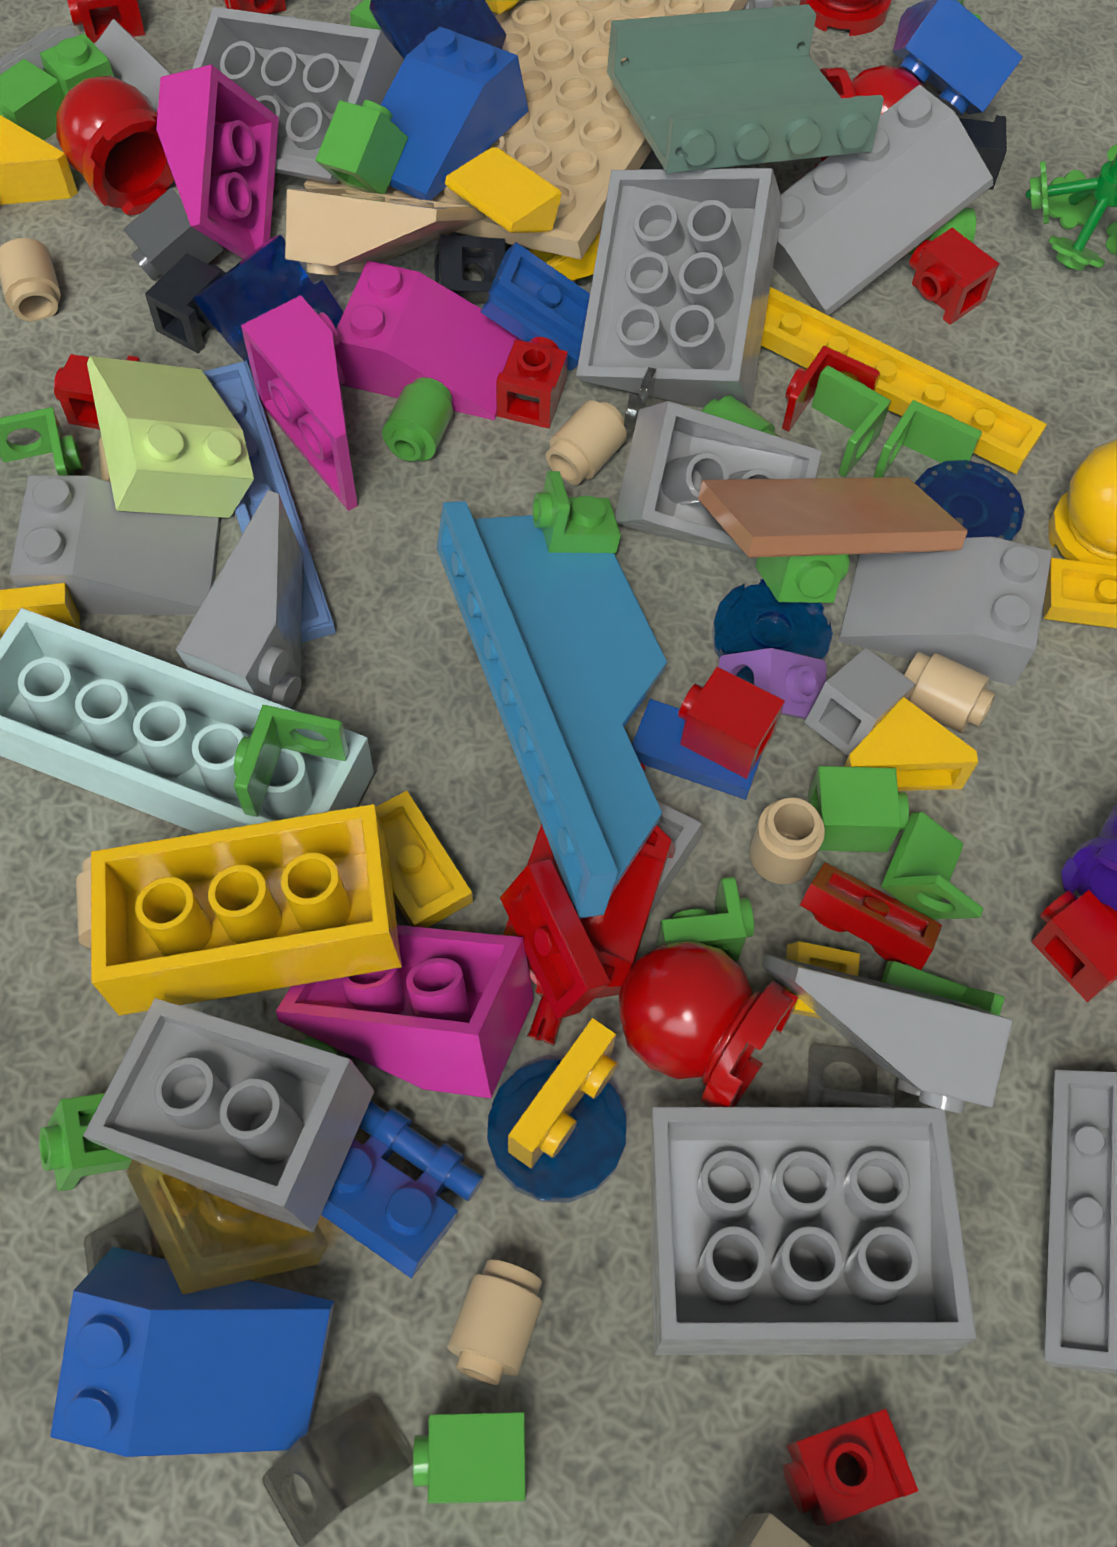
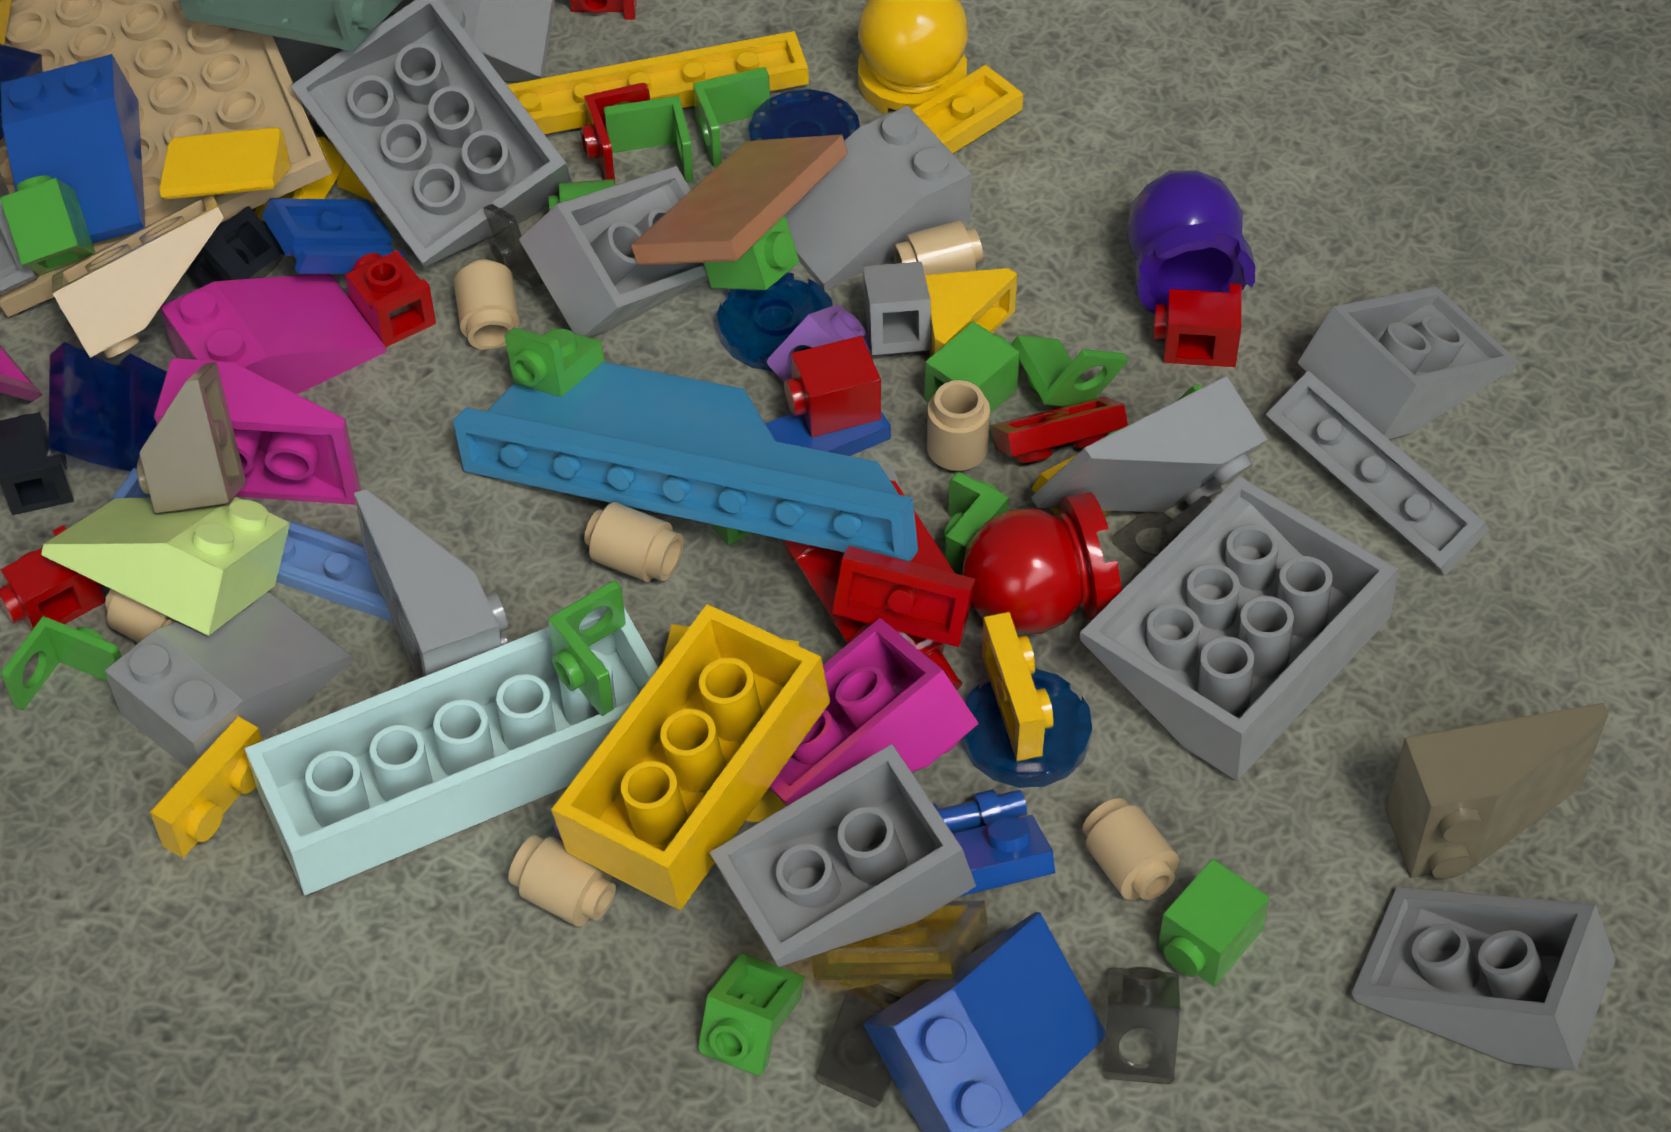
camera: 45 degrees left, 10 degrees down
bright green brick [382,378,453,462] -> none
red brick [783,1409,919,1526] -> none
none -> dark tan slope [137,362,246,513]
none -> tan brick [584,502,684,582]

